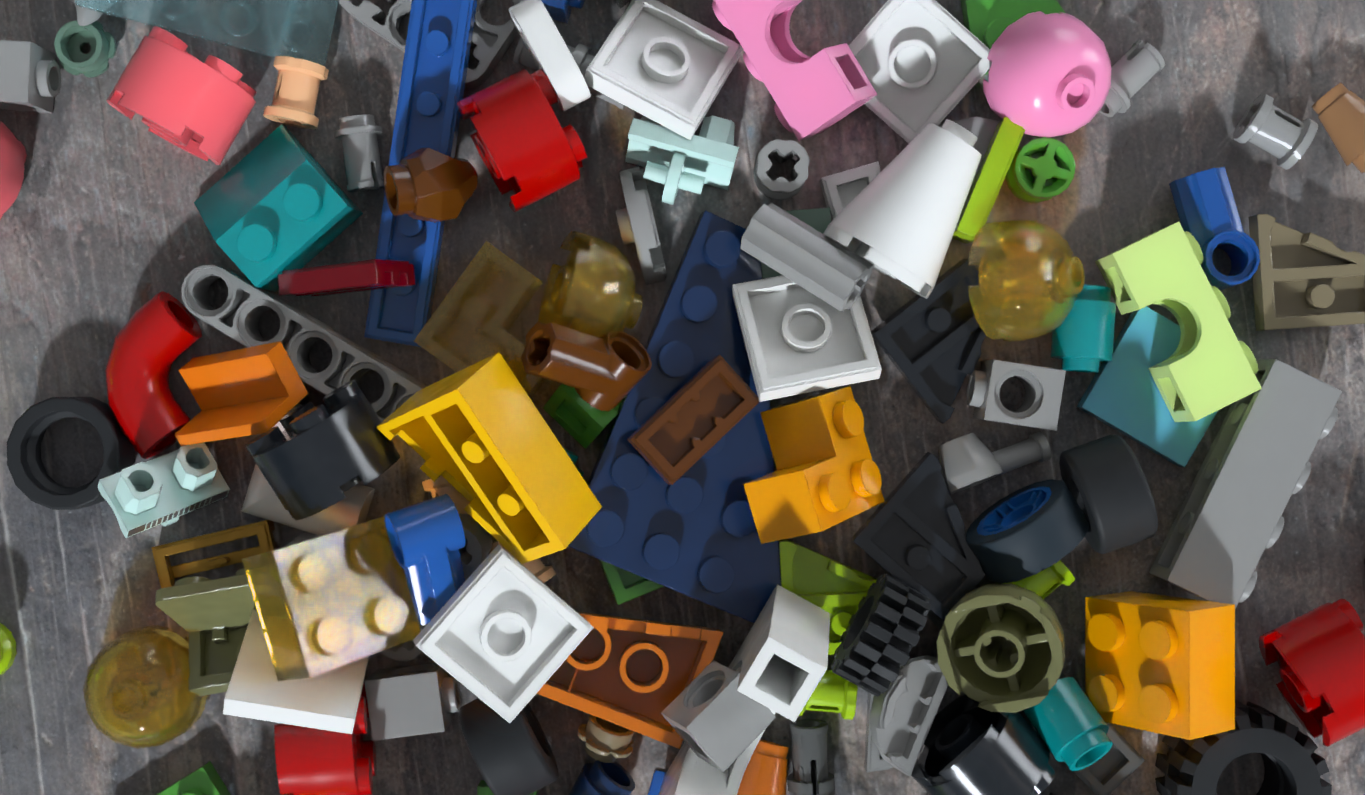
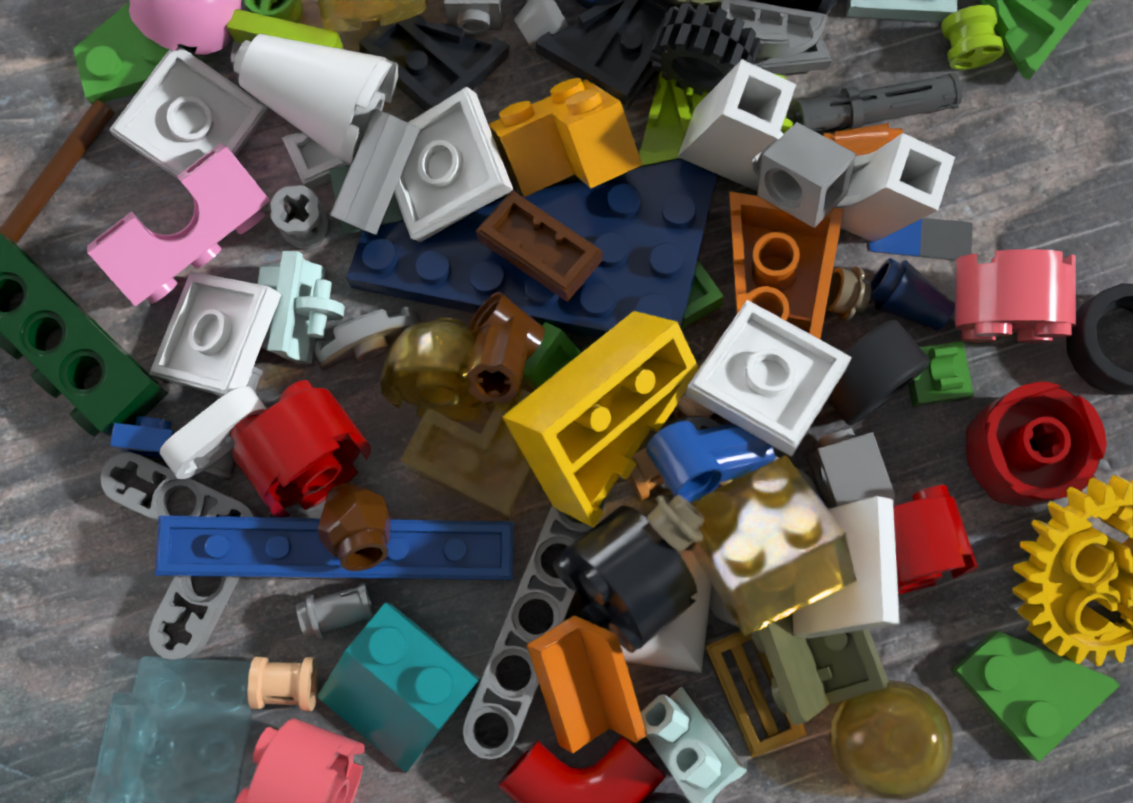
camera: 100 degrees left, 10 degrees down
dark red tile [278,259,415,296] -> none
none -> dark tan plate [647,494,705,552]

